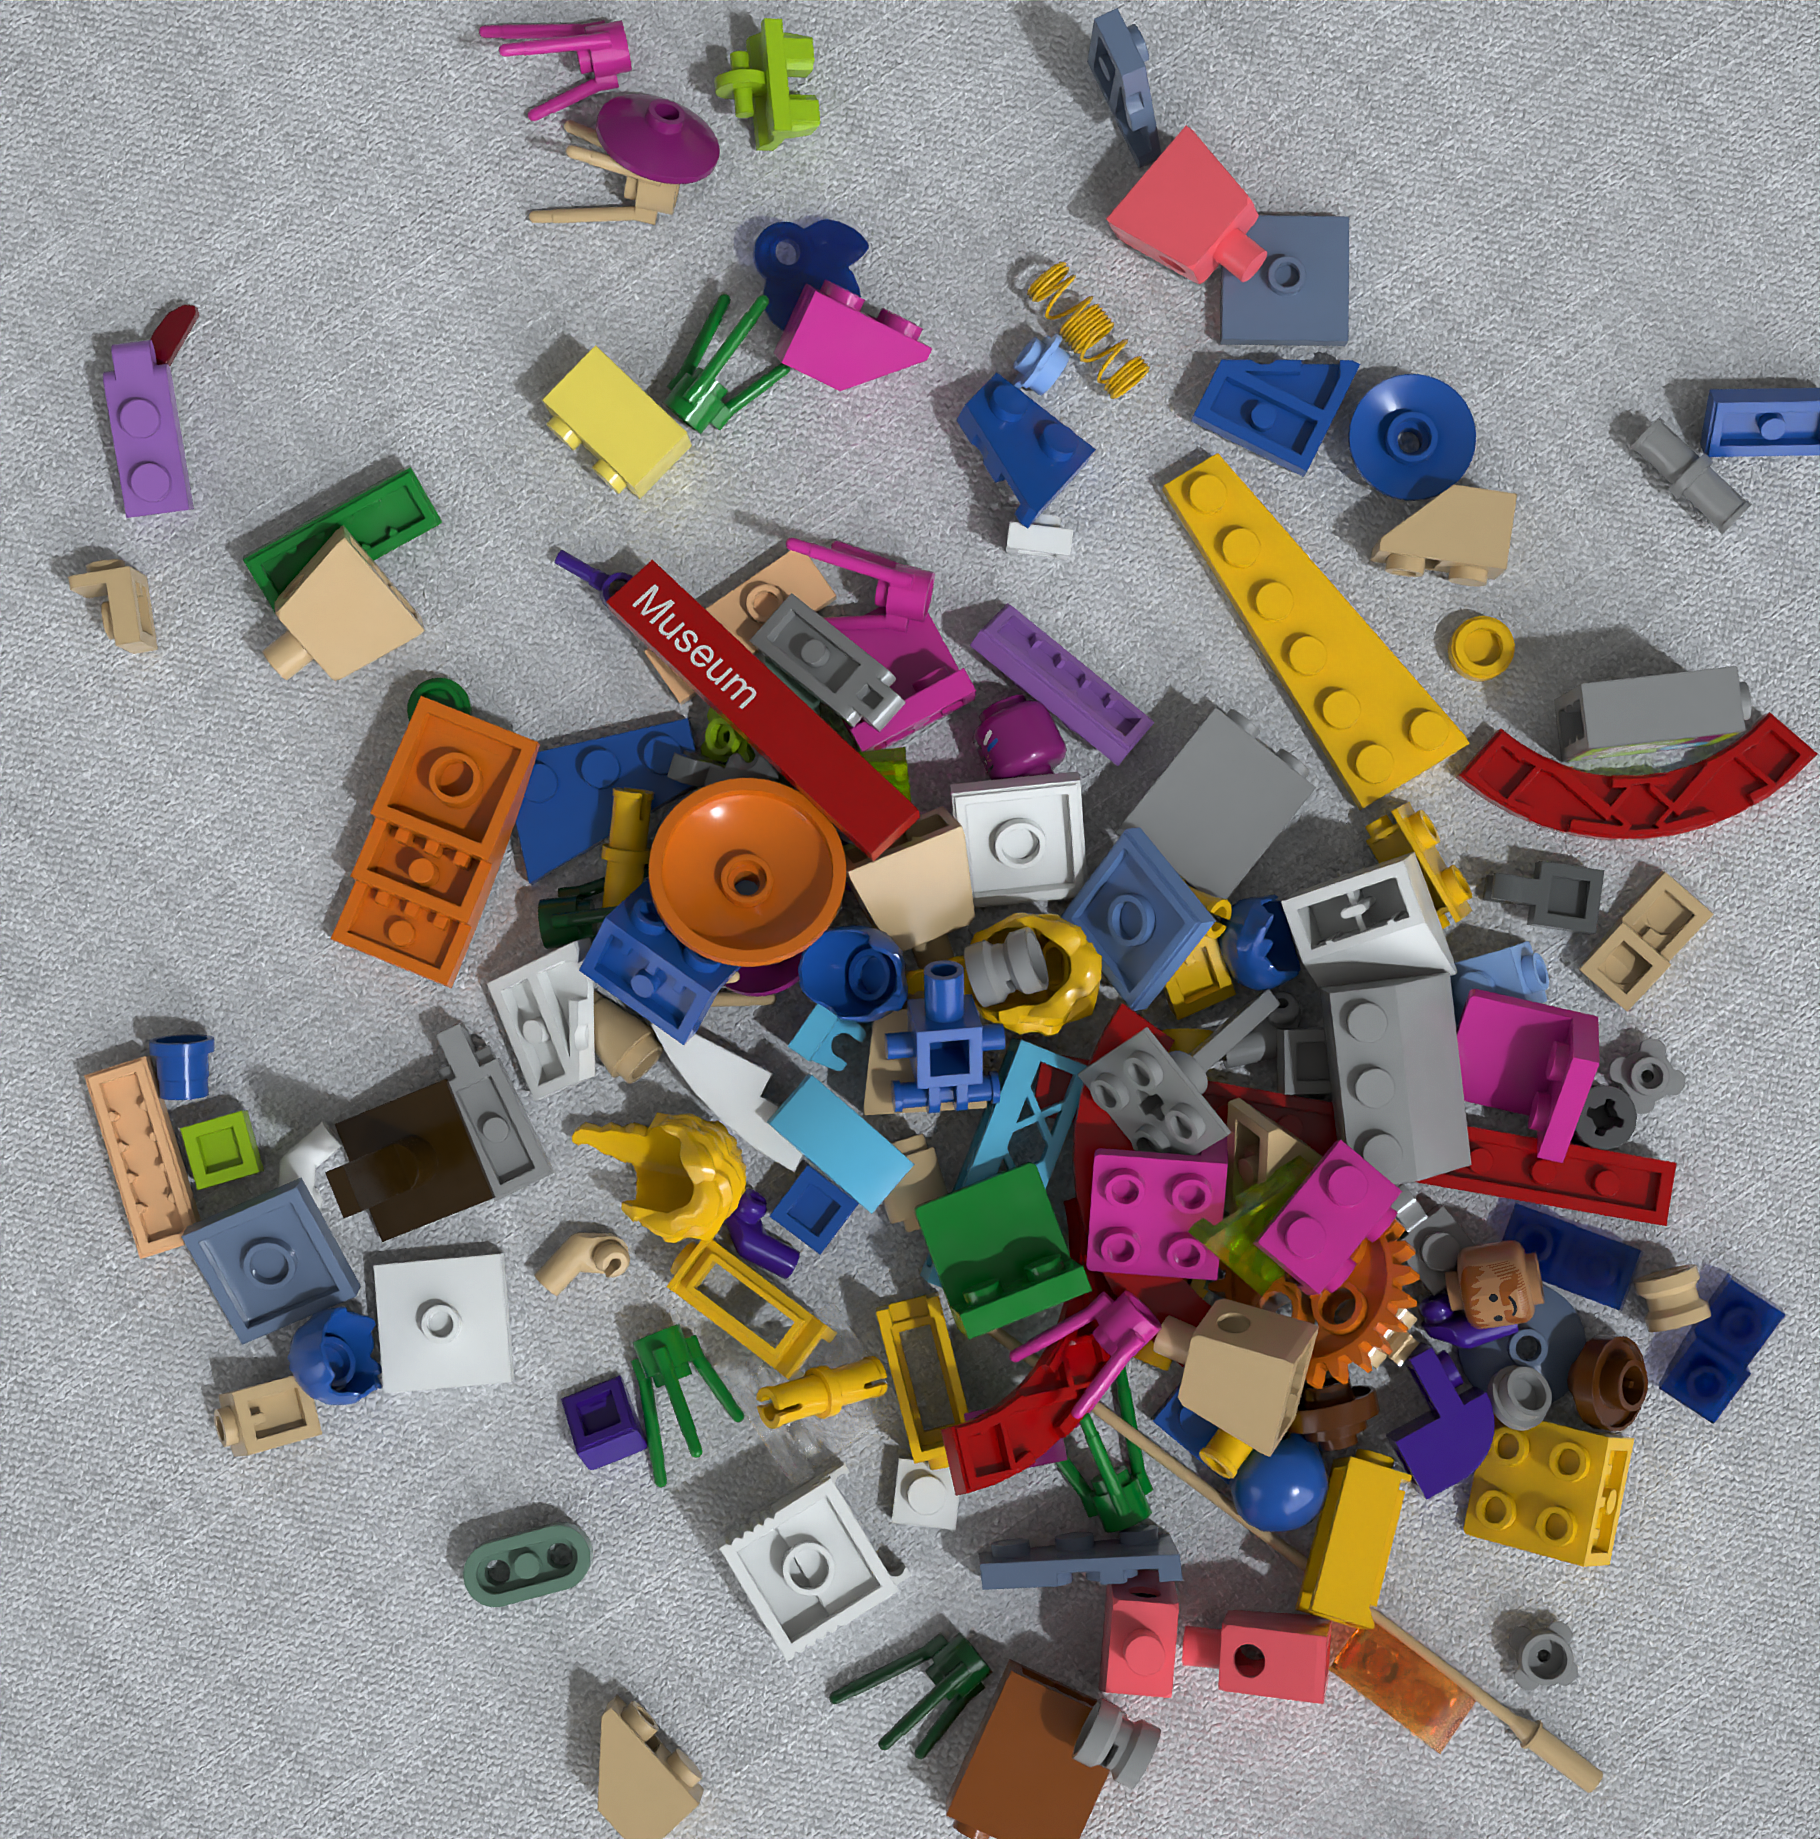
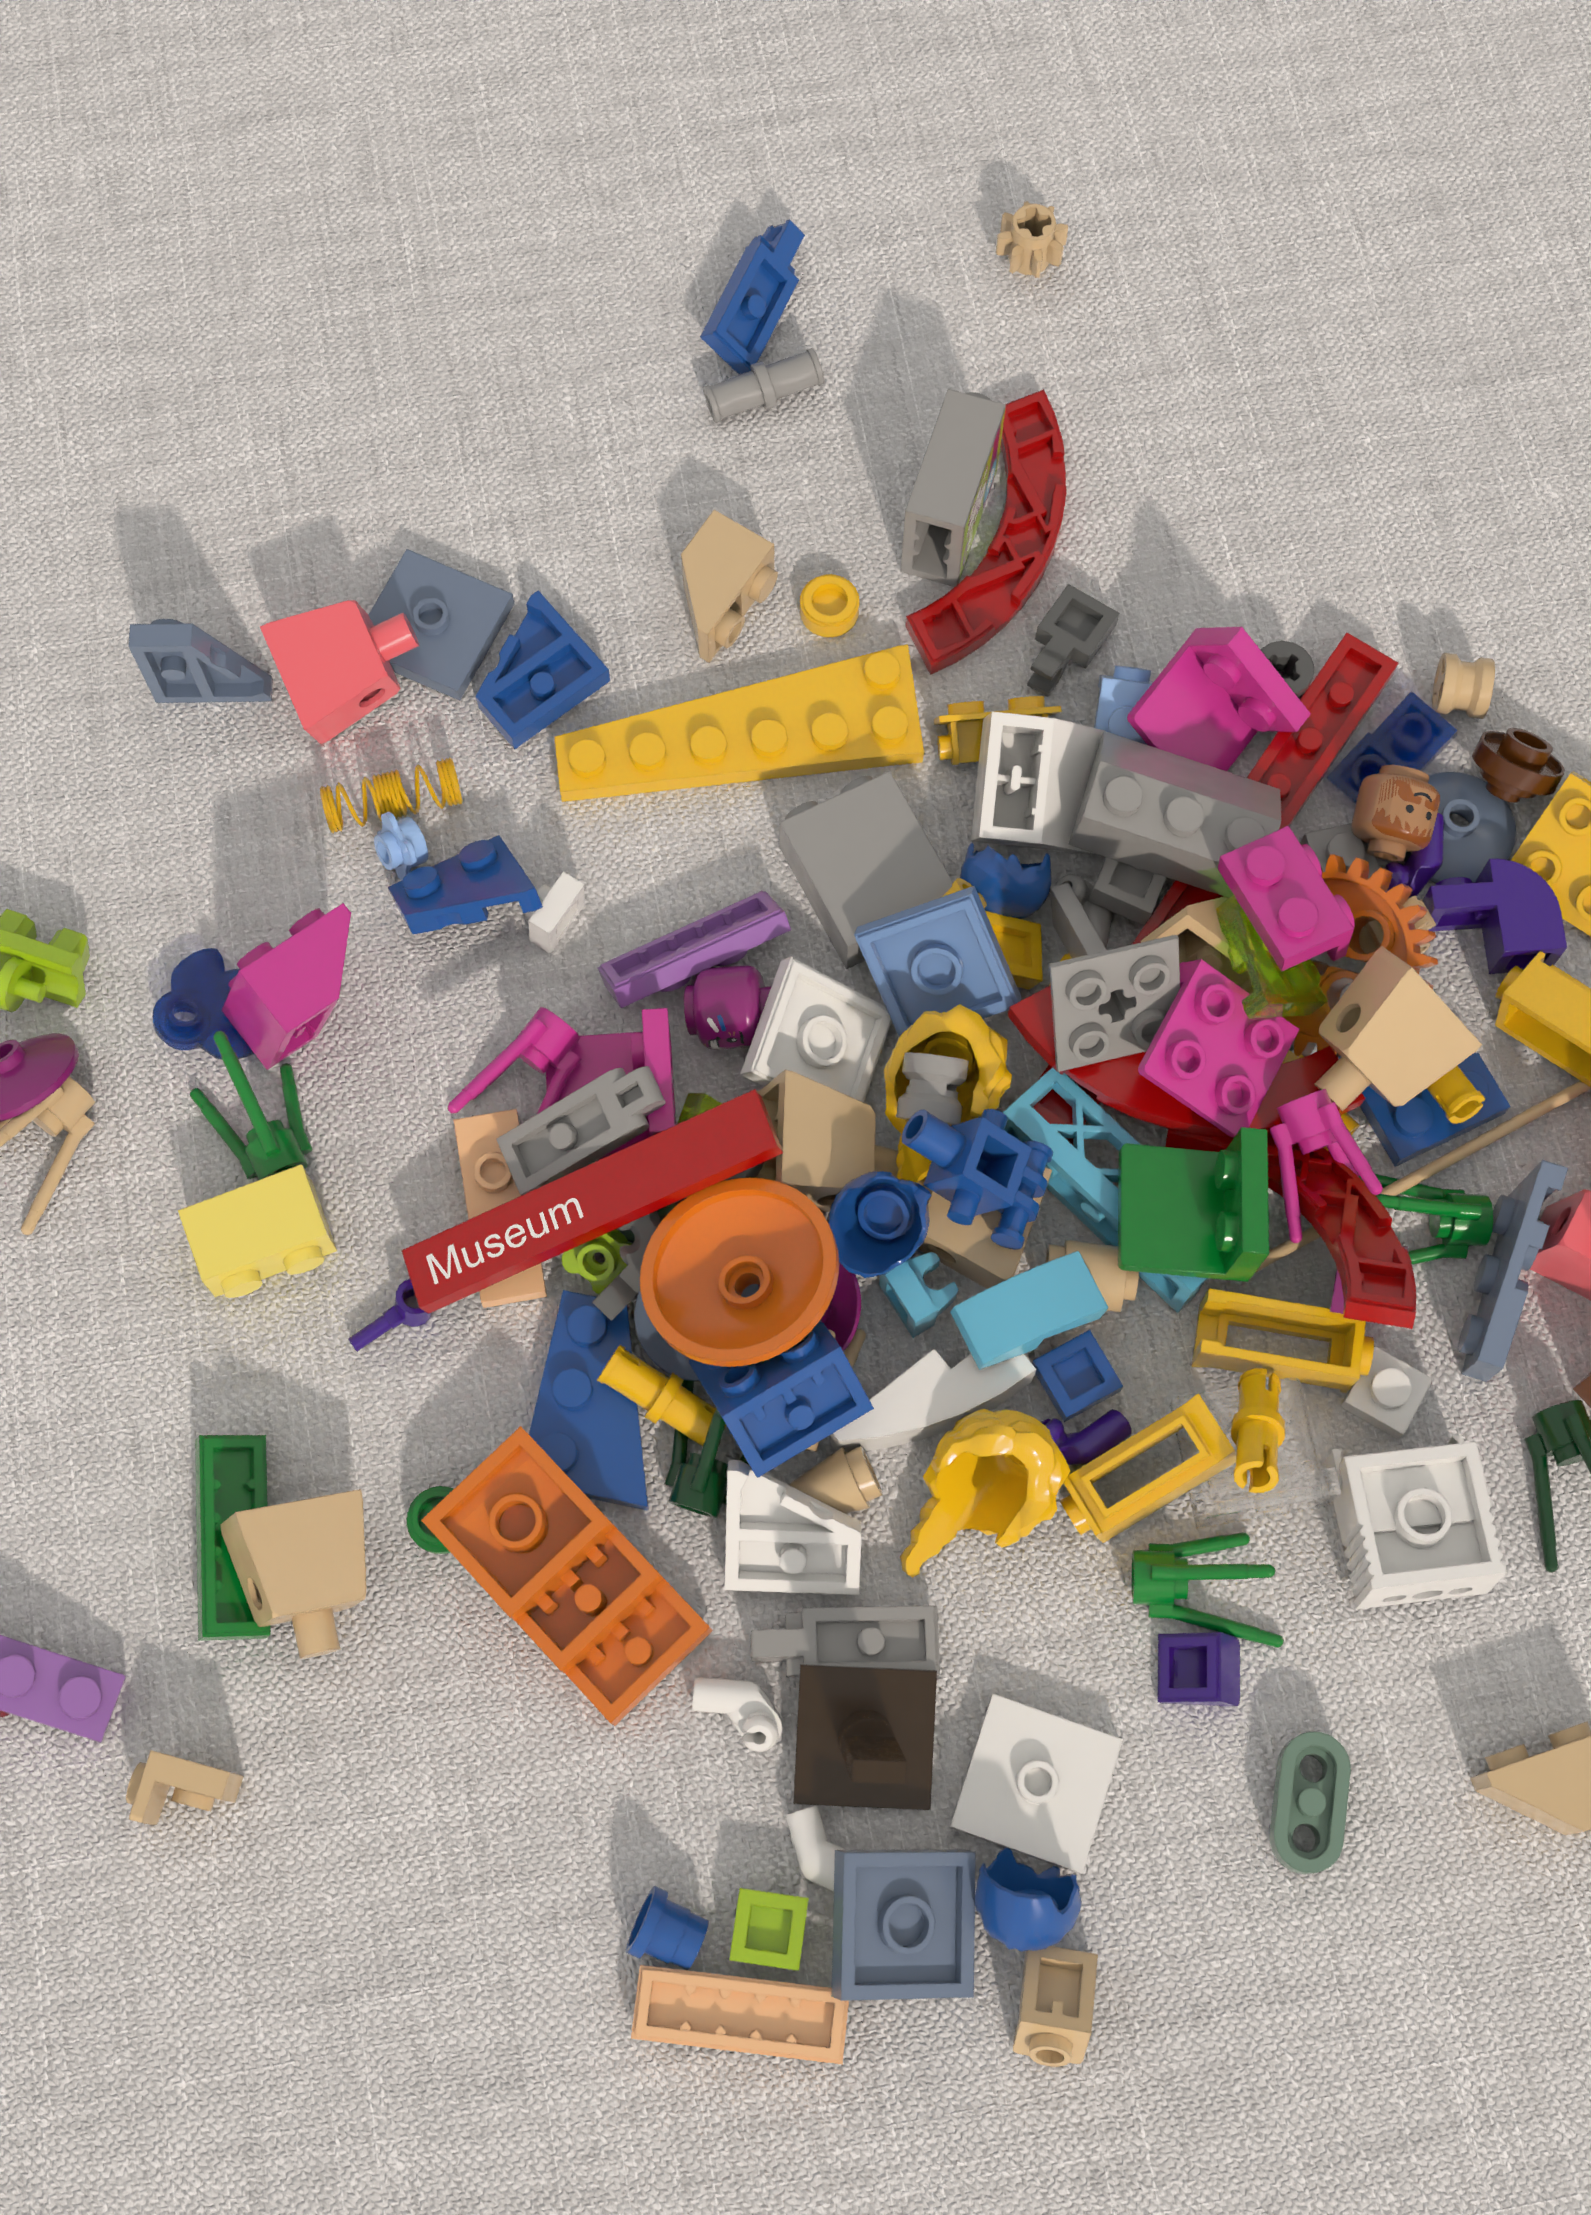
camera: 70 degrees left, 15 degrees down
tan arm [534,1232,630,1296] -> none
blue hair [1229,1433,1329,1532] -> none
reddish brown plate [1287,1376,1380,1451] -> none
blue dish [1348,374,1476,501] -> none
light grey plate [1488,1365,1552,1431] -> none
tan slope [1578,869,1714,1012] -> none
light grey plate [1608,1038,1685,1114] -> none
clear blue slope [1658,1273,1786,1424] -> none
none -> white arm [692,1677,783,1752]

